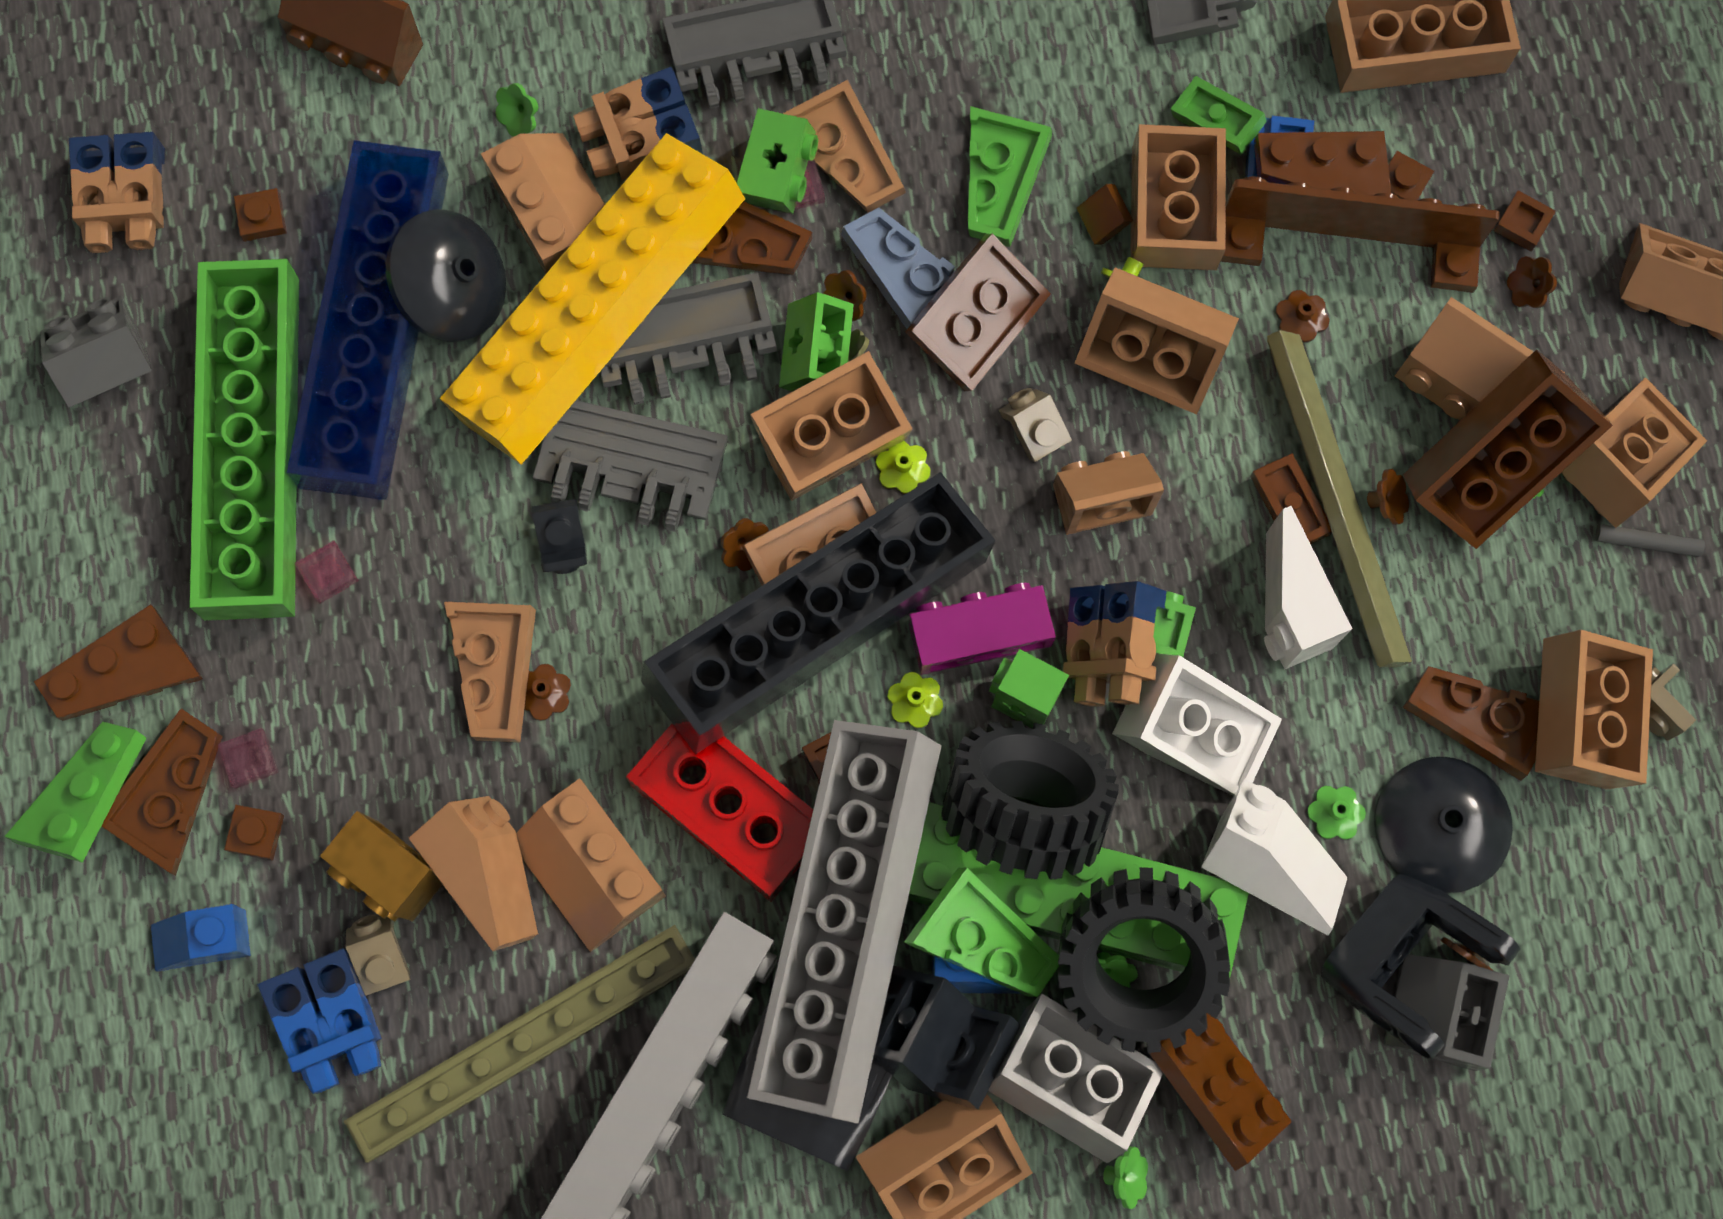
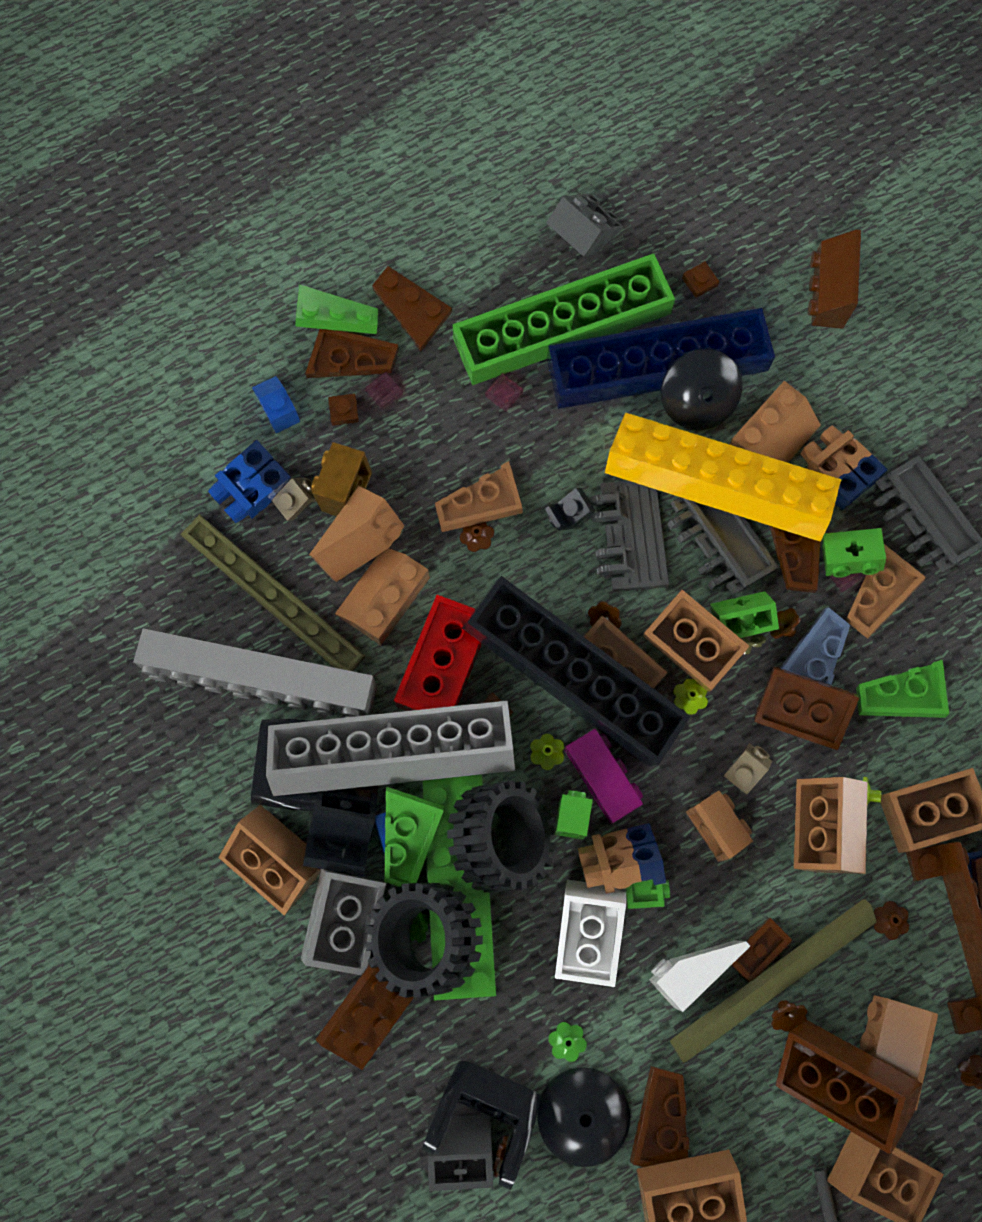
camera: 75 degrees right, 0 degrees up
medium nougat hips [69,132,165,253] -> none
bright green plant [495,83,538,137] -> none
reddish brown tile [1076,184,1133,245] -> none
bright green plant [1103,1146,1148,1209] -> none
white slope [1201,779,1347,935] -> none

